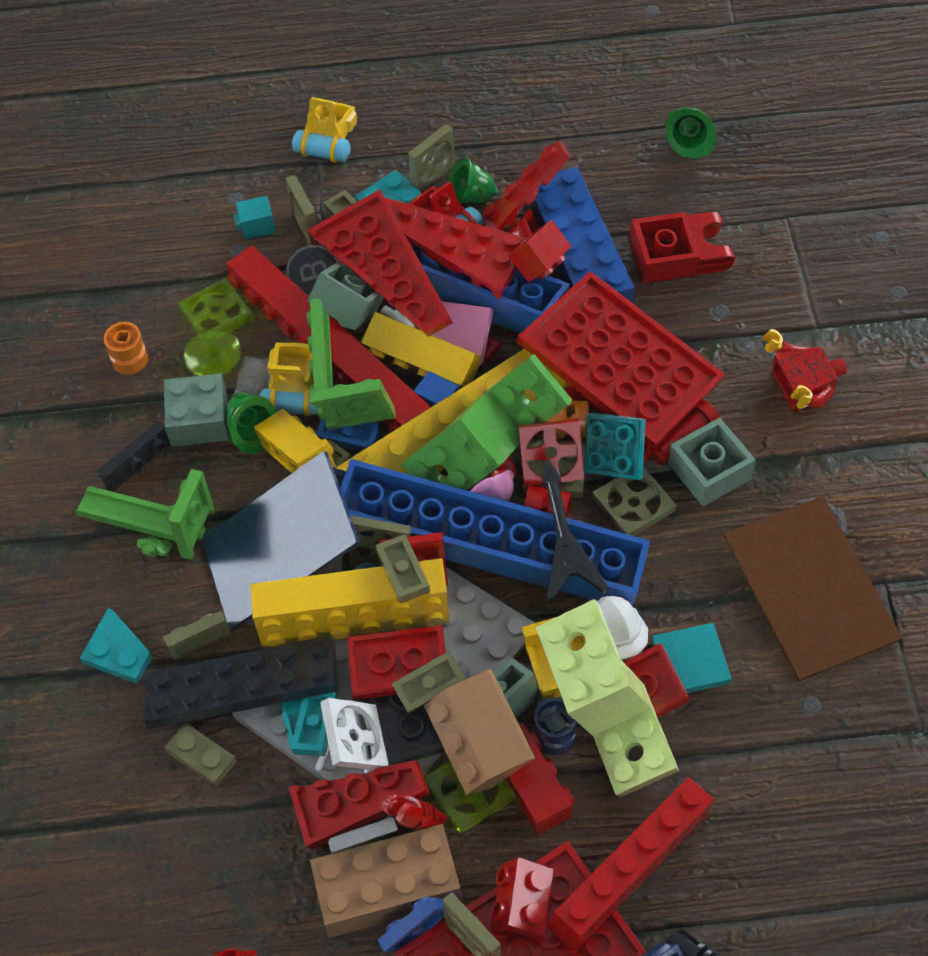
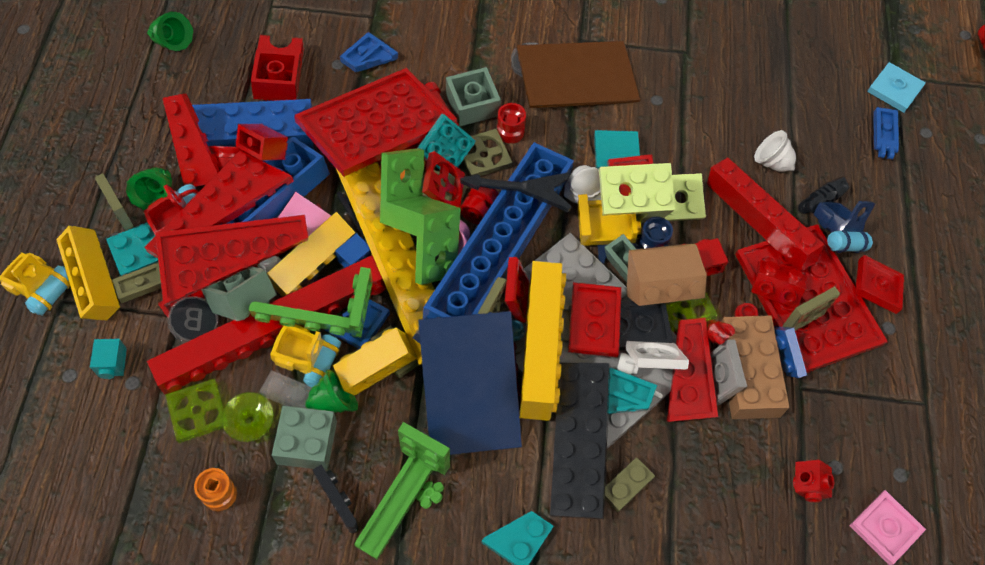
camera: 85 degrees left, 5 degrees up
olive plate [163,610,231,661] -> none
olive piece [285,175,321,247] -> none
olive plate [375,534,430,603] -> none
olive plate [392,651,466,714] -> none
red torso [762,329,847,413] -> none
none -> yellow brick [56,225,120,321]
none -> blue wing [340,32,398,72]
none -> red wheel [497,103,526,144]
none -> red plate [734,303,759,317]
none -> white piece [754,130,796,172]

